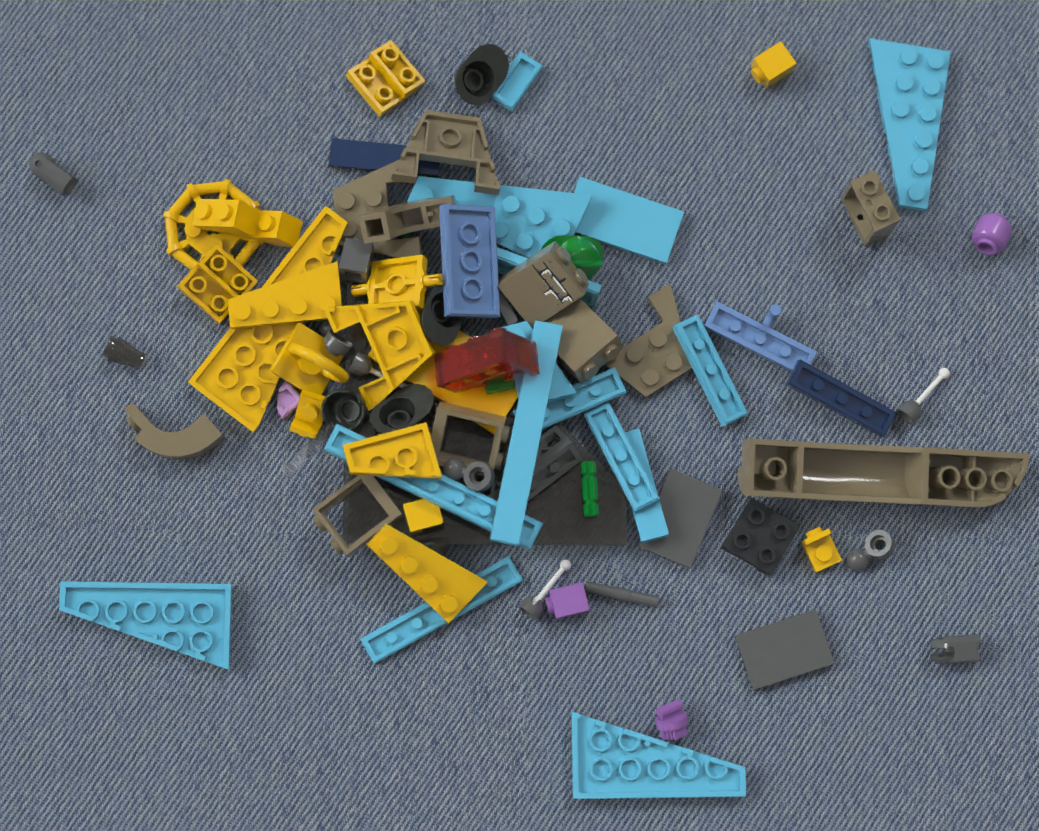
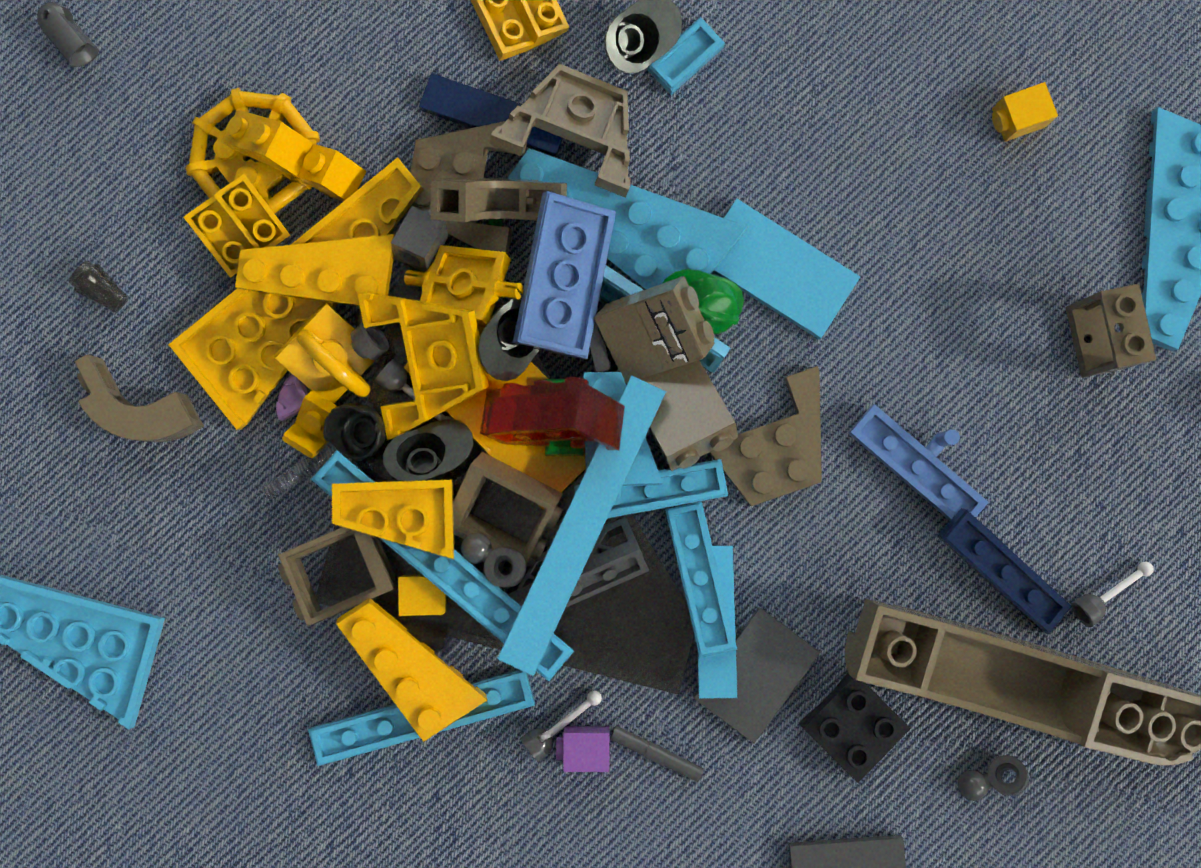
camera: 20 degrees right, 5 degrees up
green axle [581,461,599,517] -> none
medium azure tile [672,314,748,427] -> none
yellow bracket [800,527,842,573] -> none

